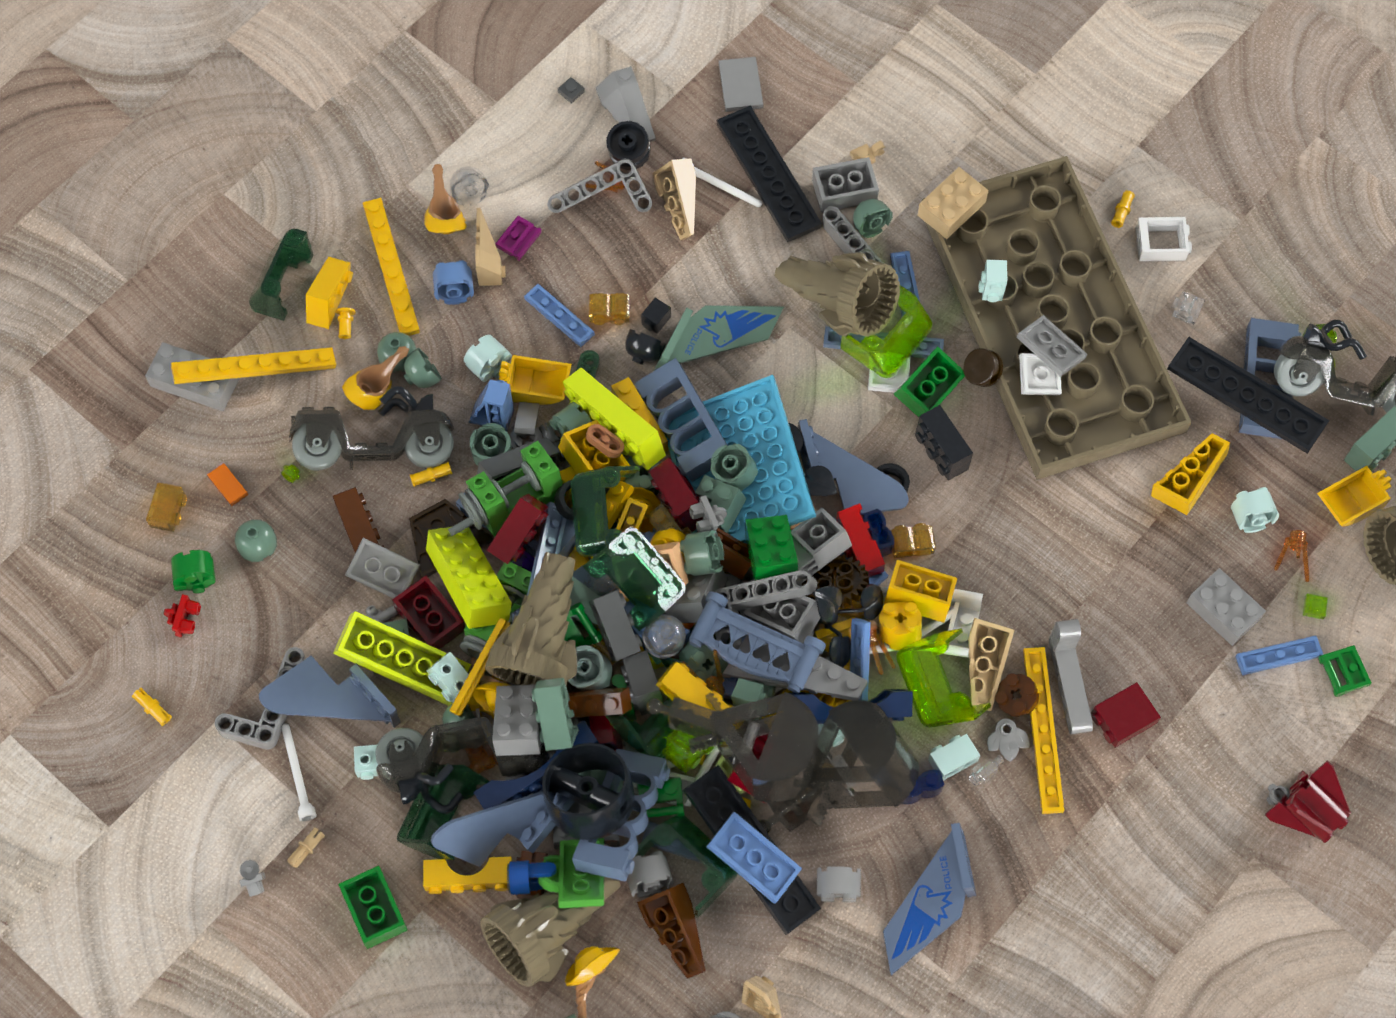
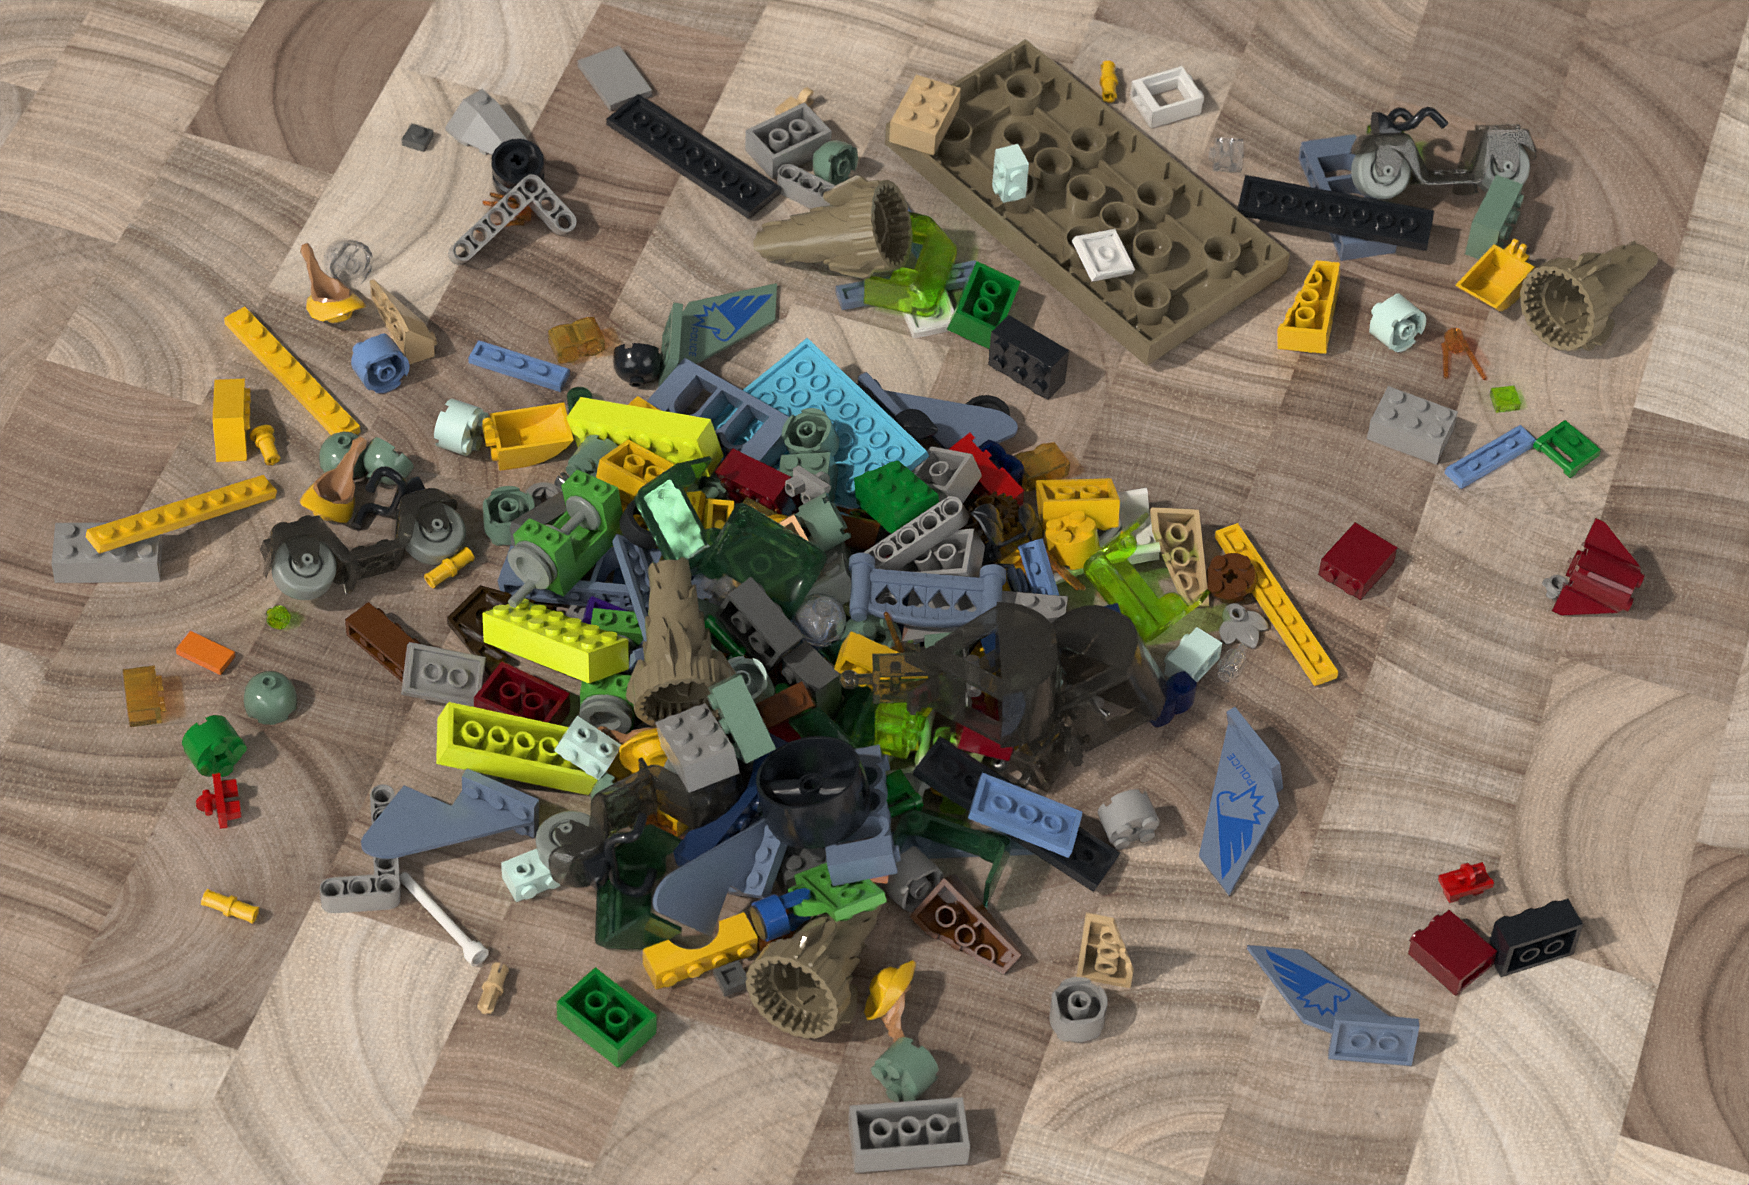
camera: 25 degrees left, 15 degrees down
light grey hips [239,860,266,897] -> none
clear green windscreen [249,229,314,321] -> none
yellow axle [450,619,511,716] -> none
medium blue wedge [469,380,514,432] -> none
dark red brick [487,494,549,564] -> none
magenta plate [495,215,542,261] -> none
light grey tile [514,402,539,435] -> none
nougat plate [586,424,624,458] -> none
black brick [641,298,671,334] -> none
tan wedge [652,159,696,240] -> none
white piece [682,157,762,207] -> none
dark brown head [963,348,1003,387] -> none
light grey tile [1016,315,1088,377] -> none
light grey beam [1049,619,1093,735] -> none
none -> dark grey plate [713,960,747,997]

